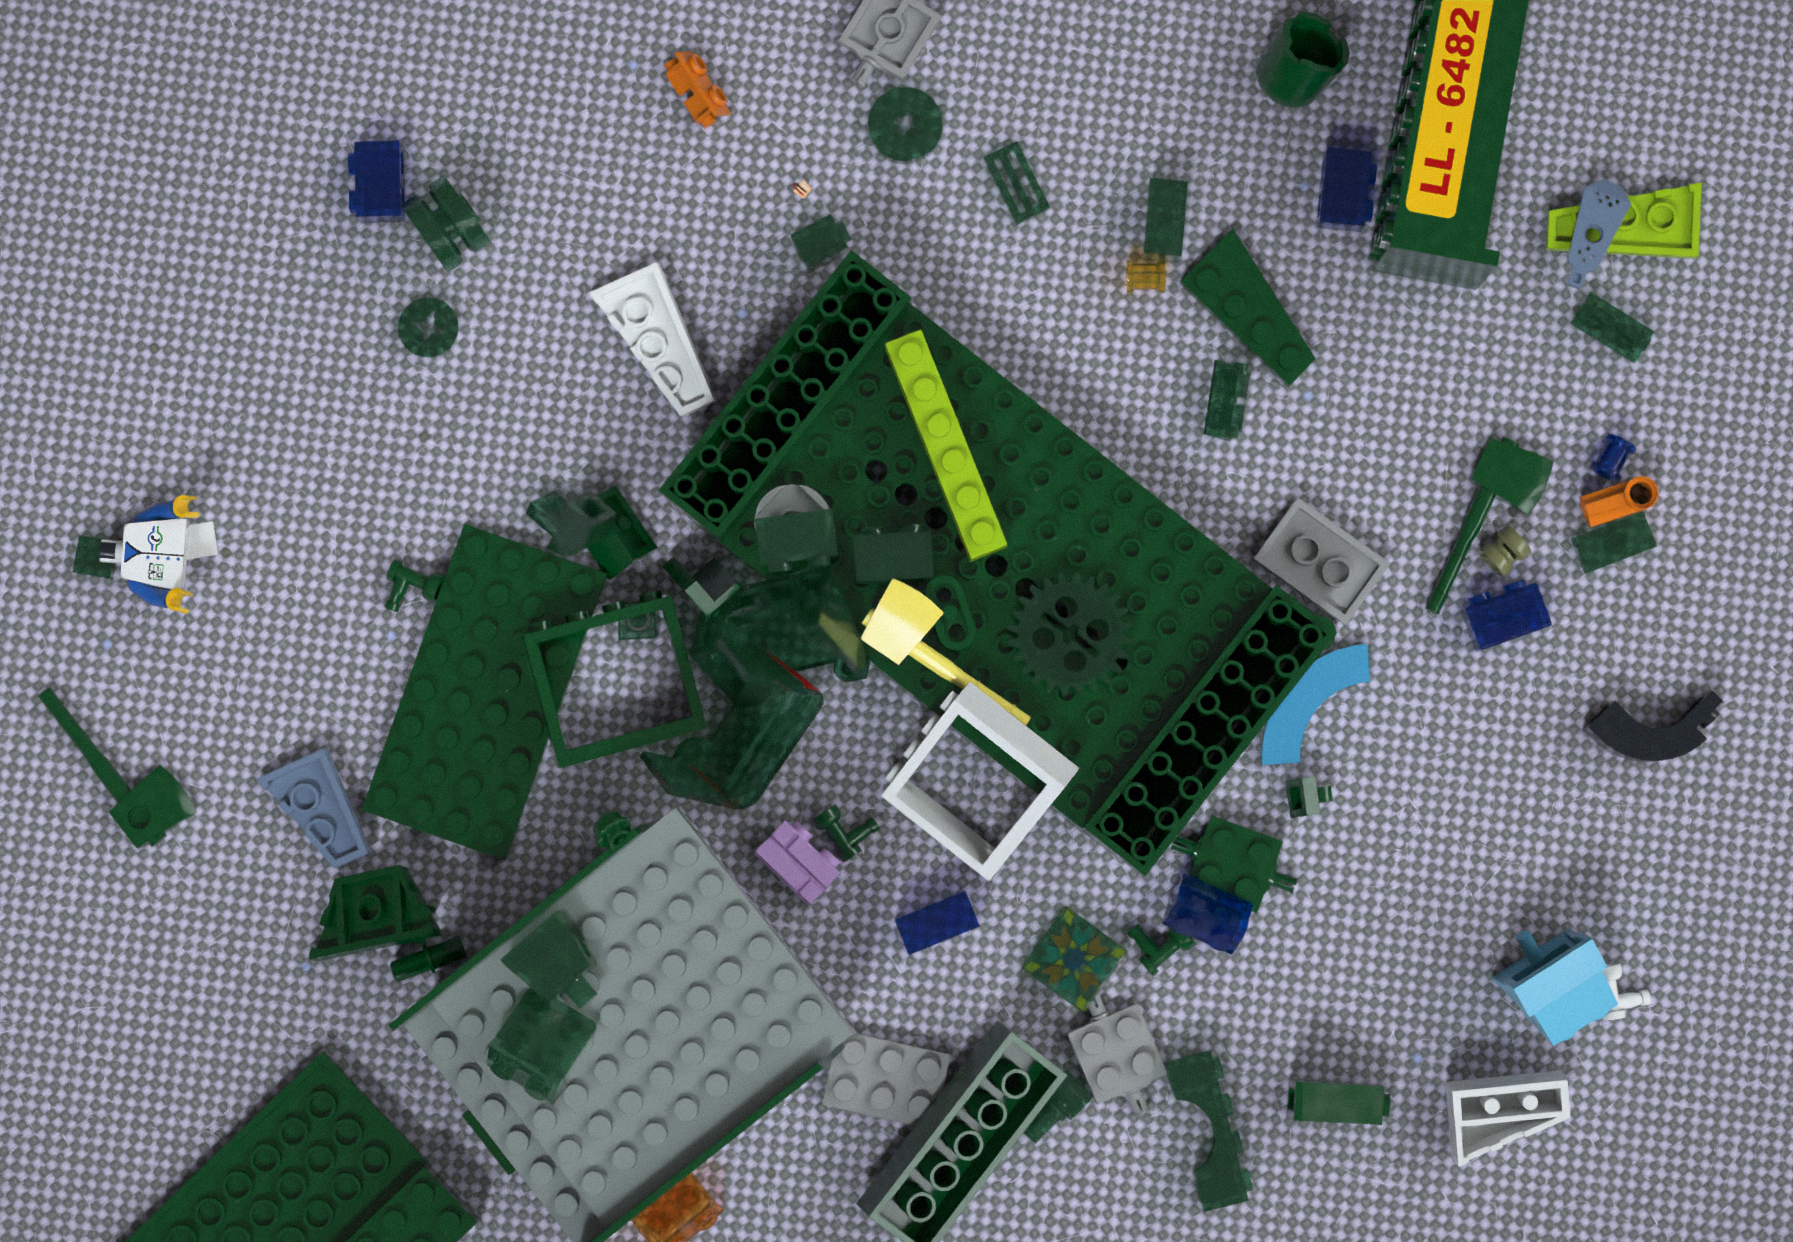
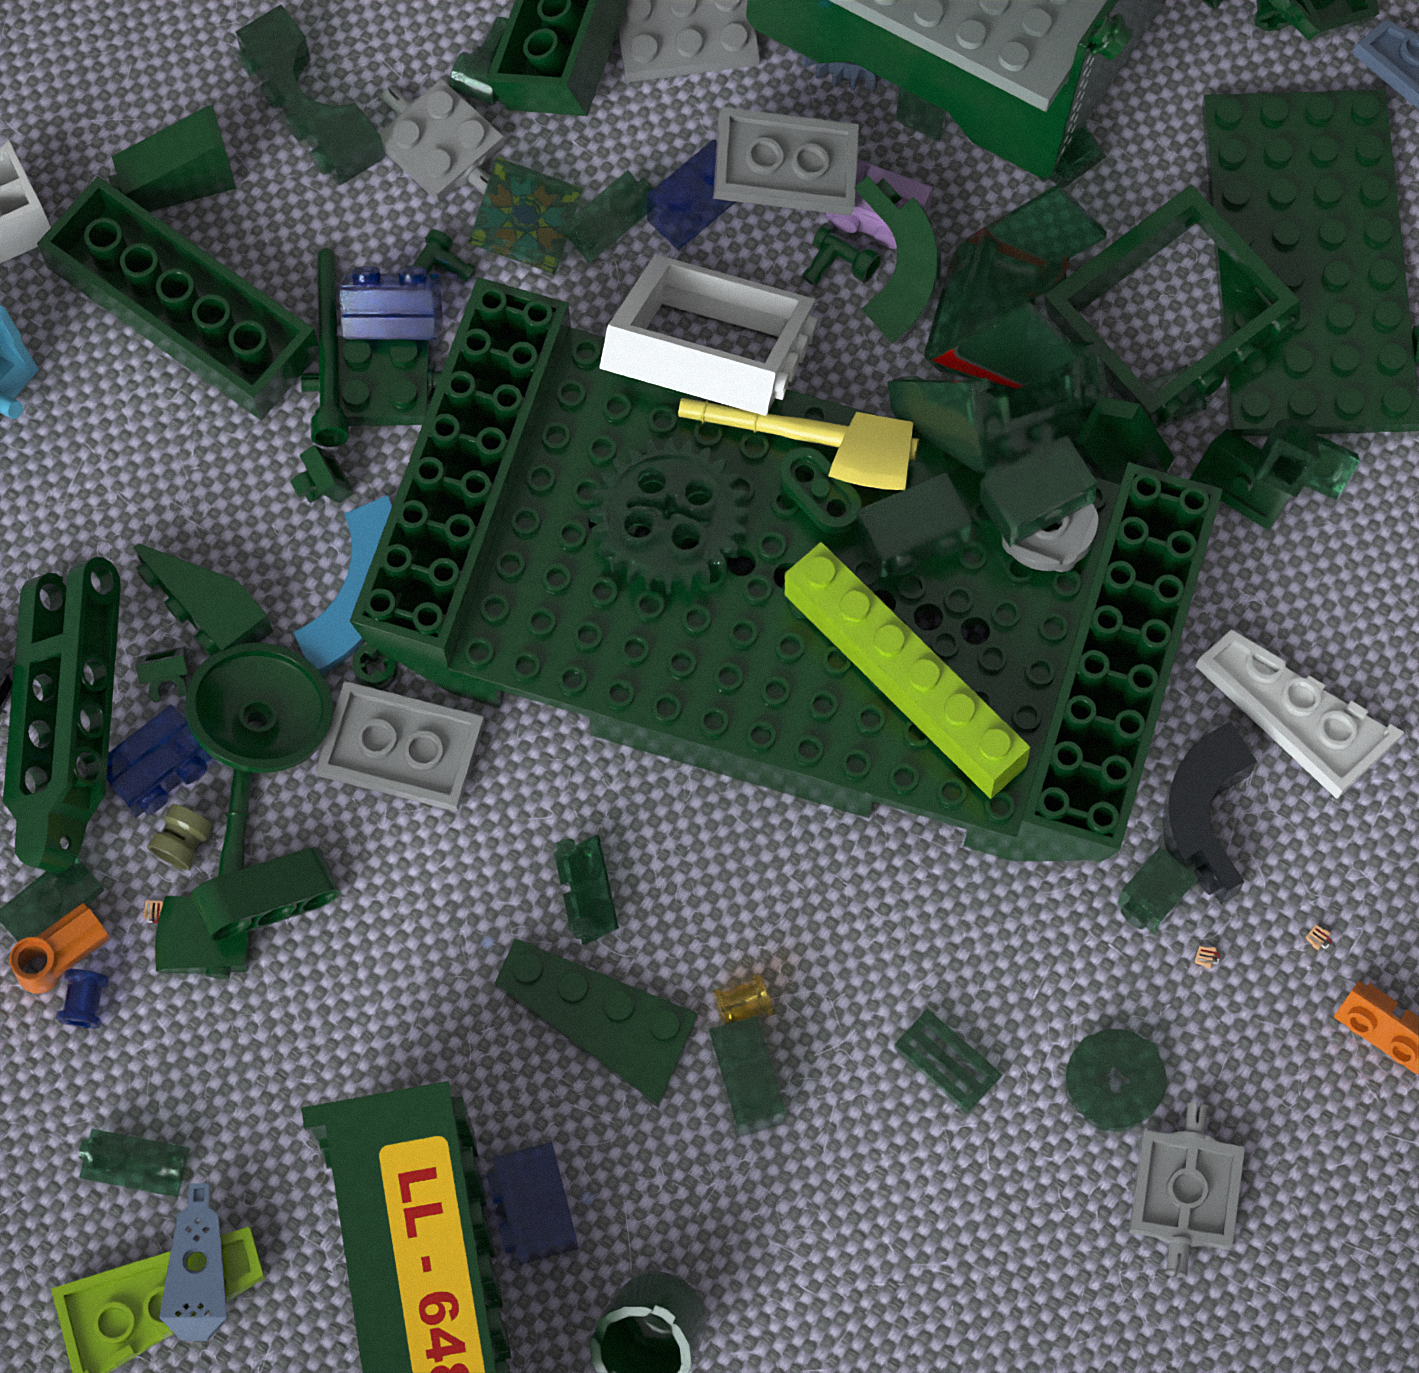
camera: 160 degrees right, 15 degrees down
none -> dark green piece [3,557,121,873]
none -> dark green brick [37,176,319,421]
none -> dark green slope [133,543,273,657]
none -> dark green tile [135,646,189,703]
none -> light nougat piece [143,900,163,923]
none -> dark green dish [185,643,333,773]
none -> dark green beam [191,847,341,941]
none -> dark green piece [310,248,349,447]
none -> clear green hinge [559,170,657,264]
none -> light grey plate [713,107,859,216]
none -> dark green arch [854,175,942,346]
none -> black arch [1163,721,1257,904]
none -> light nougat piece [1305,924,1332,950]

